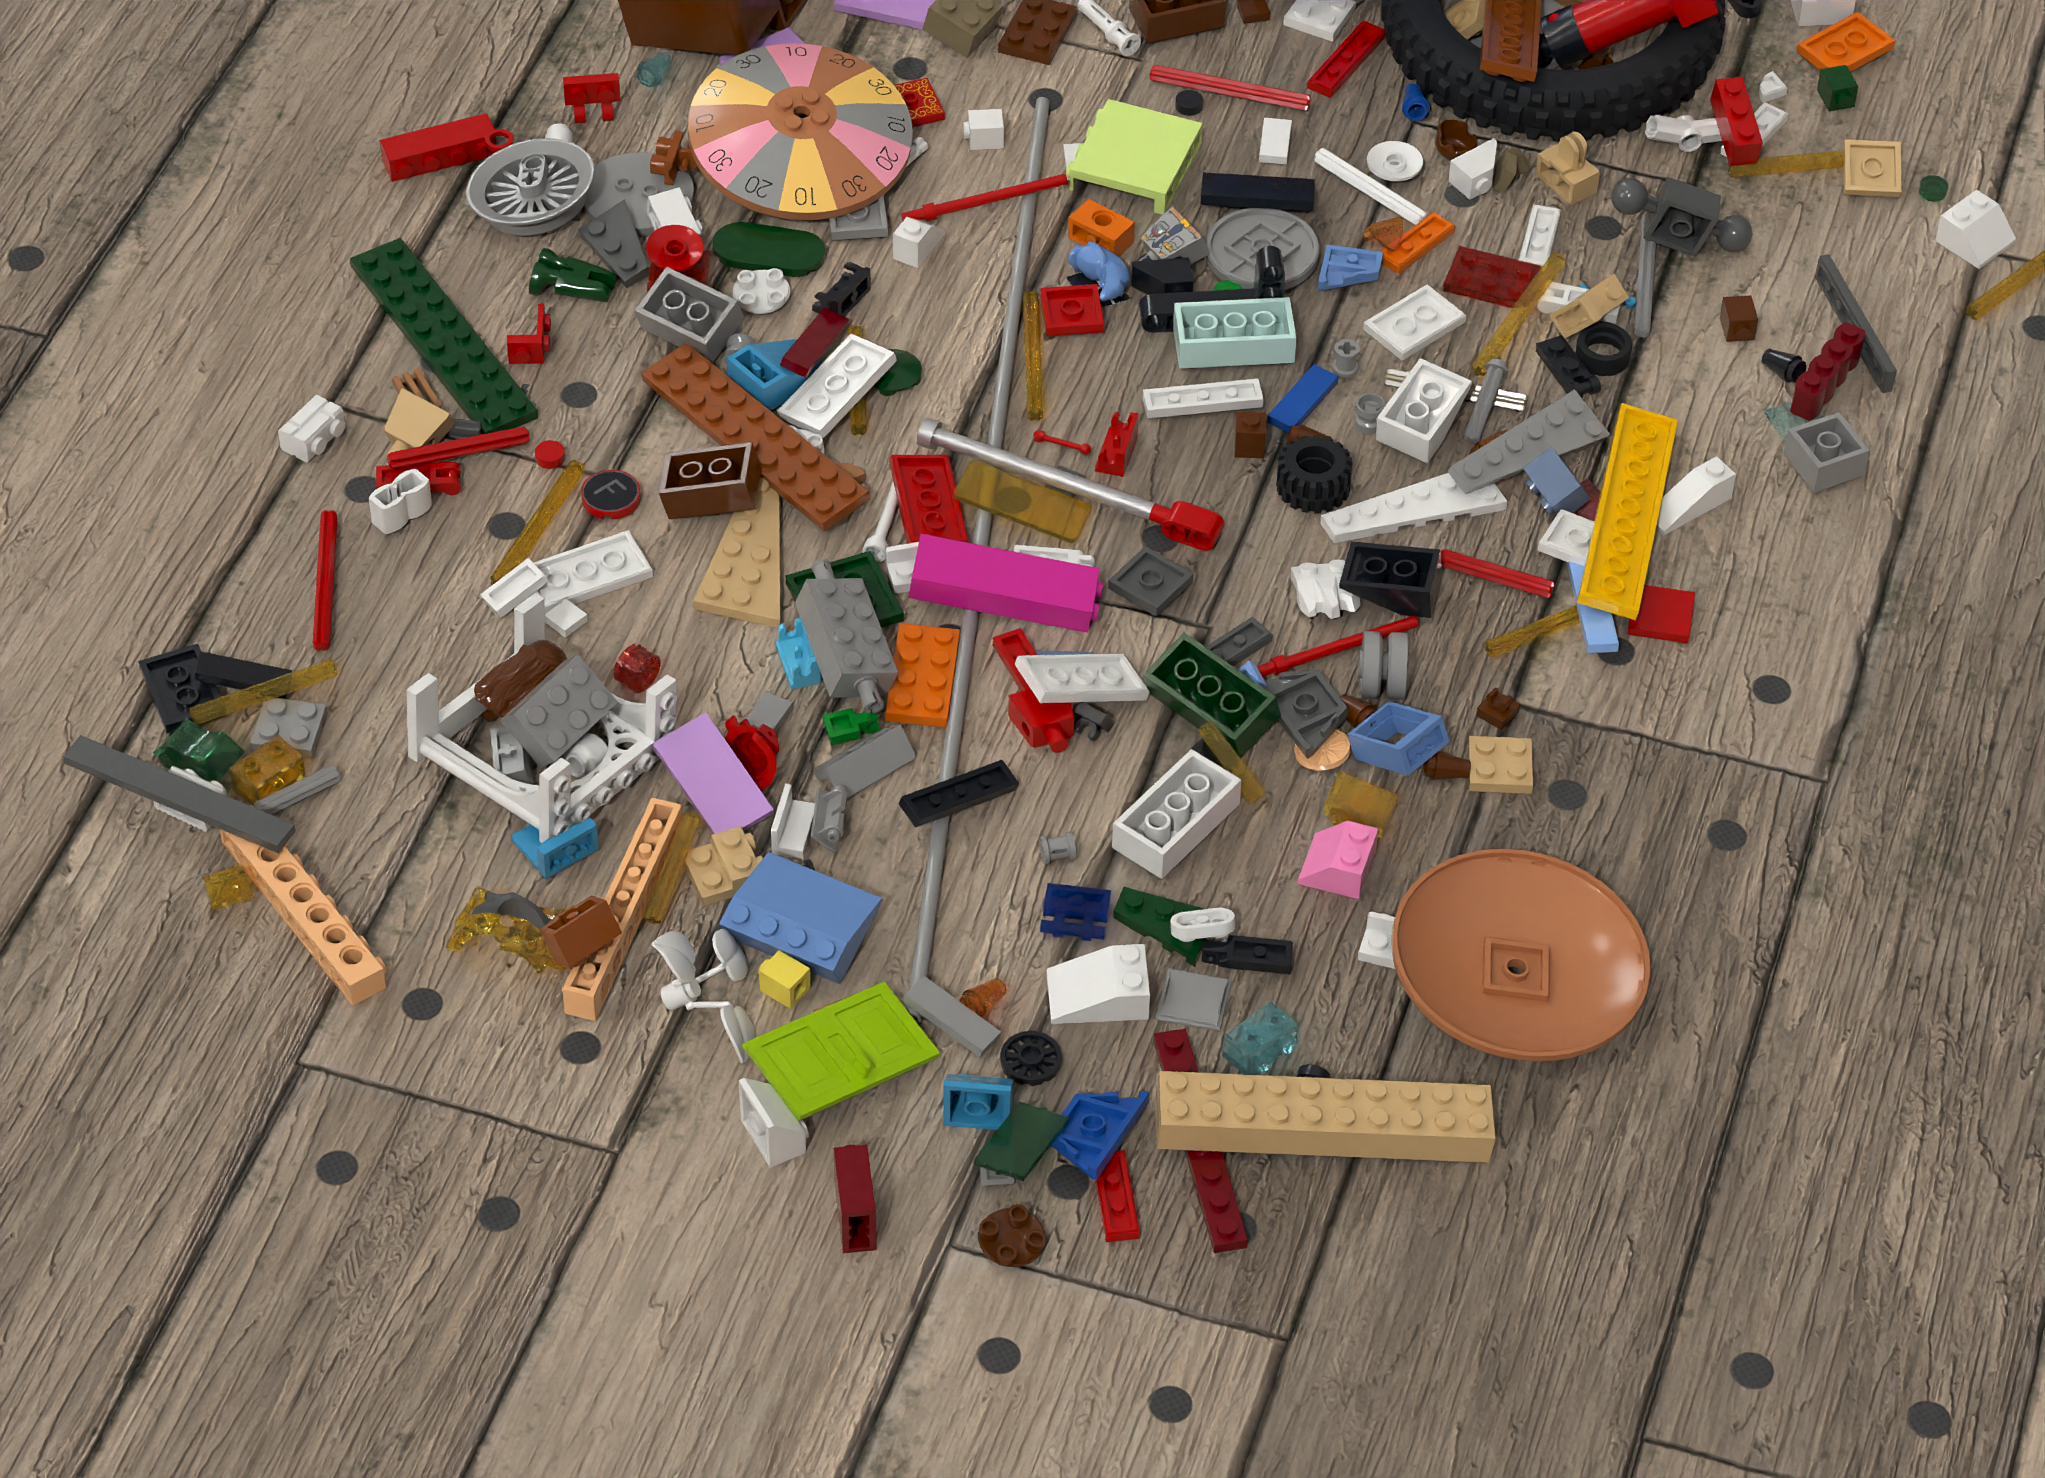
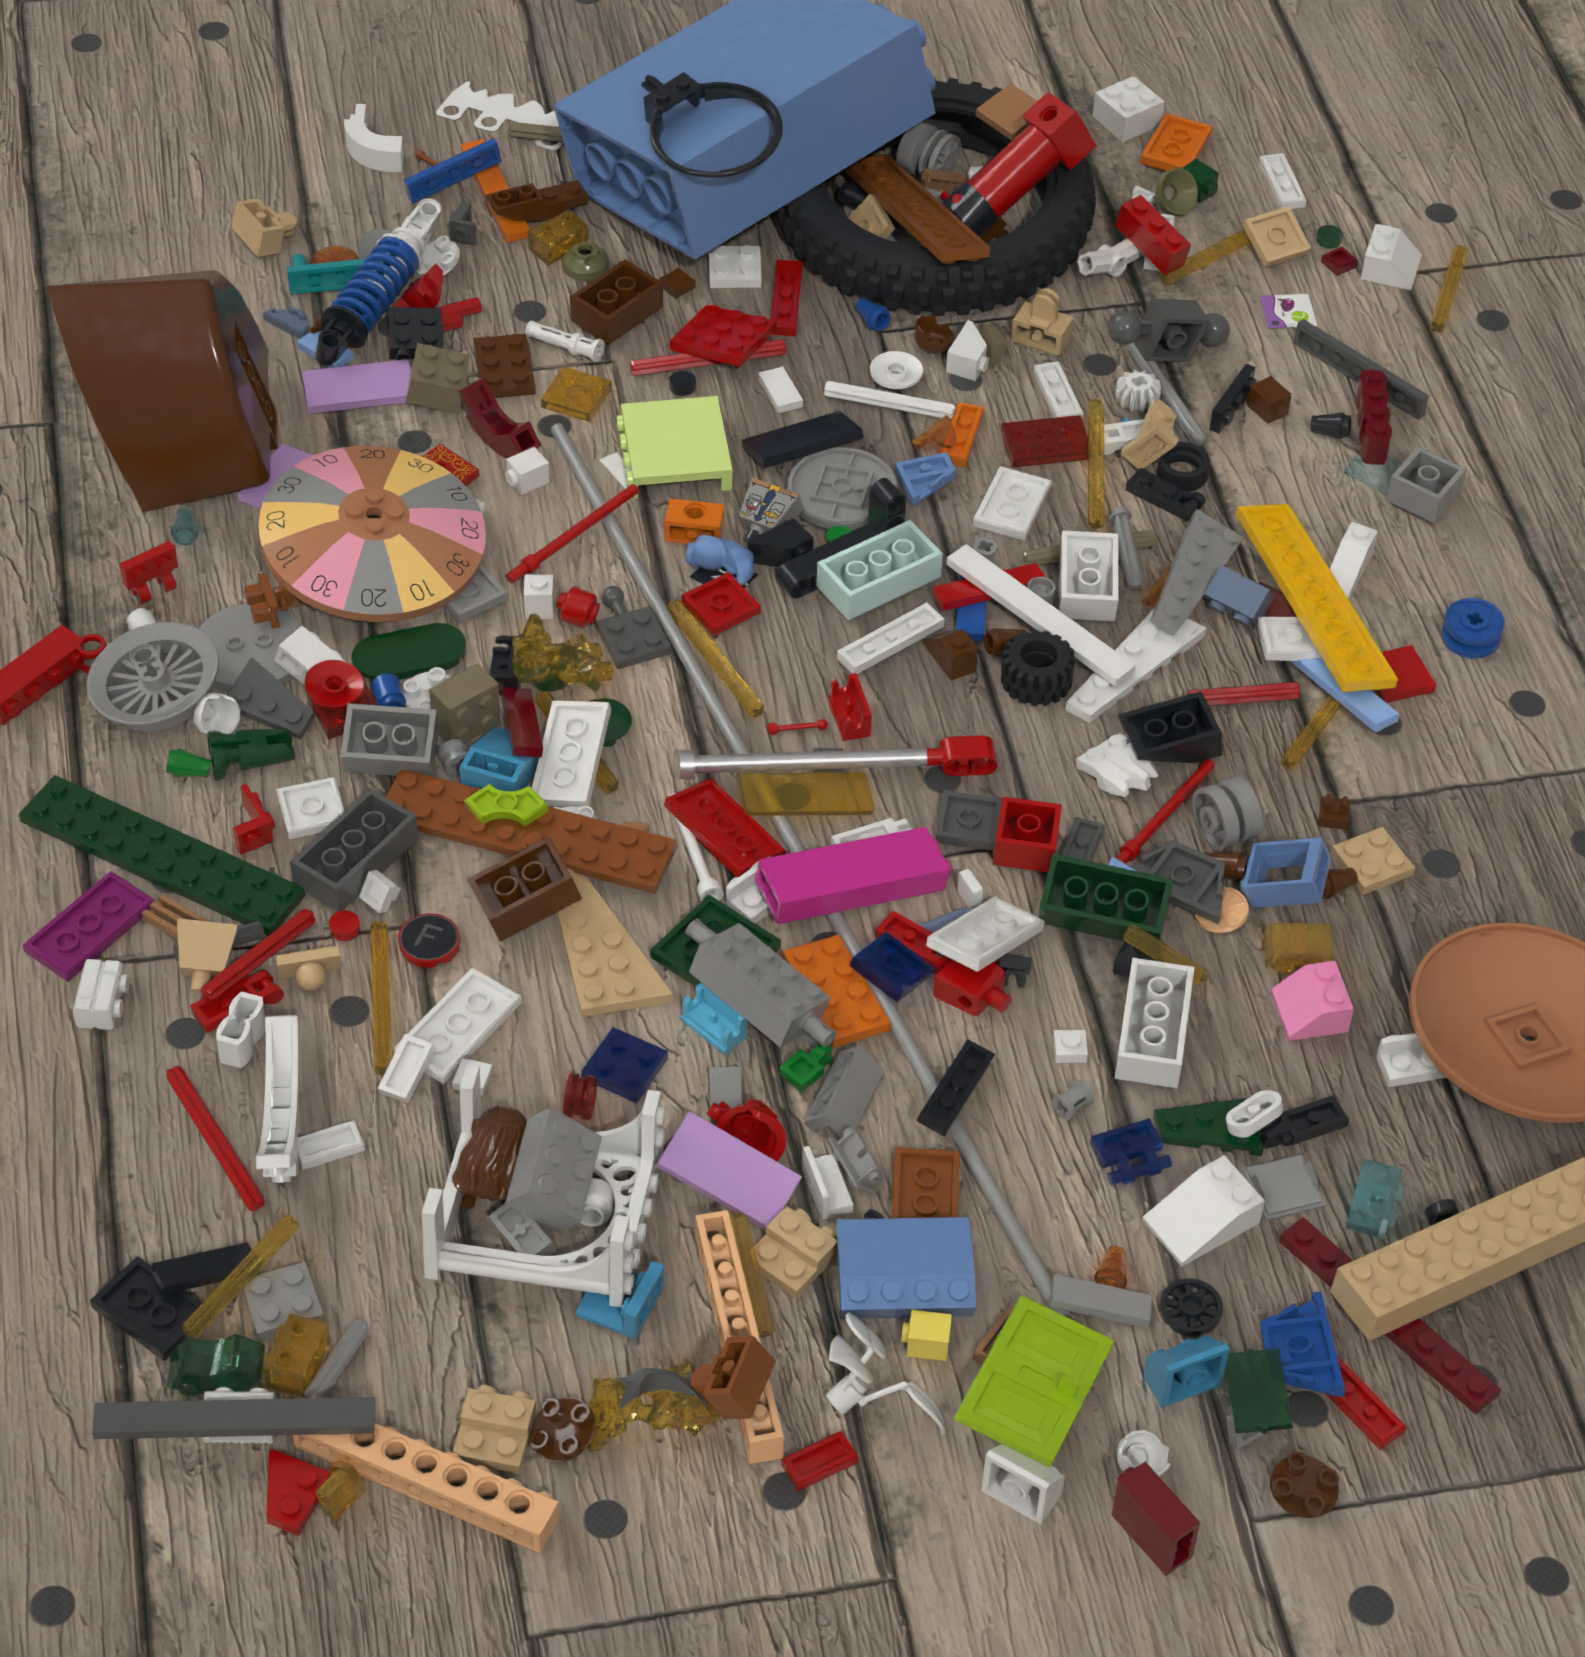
camera: 30 degrees left, 0 degrees up
none -> magenta tile [22,871,155,982]
none -> green cone [166,748,211,777]
none -> white hair [193,692,241,735]
none -> white arch [256,1015,302,1183]
none -> red wing [266,1449,332,1536]
none -> white tile [276,777,345,839]
none -> tan tile [276,946,341,991]
none -> dark grey brick [290,788,419,912]
none -> white tile [298,1120,365,1170]
none -> white tile [359,870,401,913]
none -> blue brick [371,673,406,707]
none -> dark tan brick [429,663,501,744]
none -> tan plate [452,1385,537,1474]
none -> dark red arch [459,377,542,458]
none -> lime tile [464,784,549,827]
none -> clear yellow hips [512,614,615,692]
none -> reddish brown dish [529,1398,596,1463]
none -> clear yellow plate [541,366,612,422]
none -> red head [556,586,601,628]
none -> clear blue plate [581,1027,668,1103]
none -> dark grey plate [597,586,671,670]
none -> red plate [670,305,777,367]
none -> red tile [781,1430,859,1491]
none -> clear blue plate [849,931,934,1003]
none -> dark orange plate [892,1147,960,1218]
none -> red tile [932,563,1046,611]
none -> white tile [946,544,1136,687]
none -> white tile [957,869,983,911]
none -> red brick [993,796,1062,872]
none -> white plate [1053,1030,1088,1063]
none -> white gear [1115,369,1161,413]
none -> white hair [1117,1430,1171,1477]
none -> olive piece [1156,168,1198,215]
none -> black plate [1209,364,1257,434]
none -> white tile [1259,153,1307,209]
none -> sticker [1260,294,1317,329]
none -> dark red tile [1321,246,1358,276]
none -> blue wheel [1441,598,1505,659]

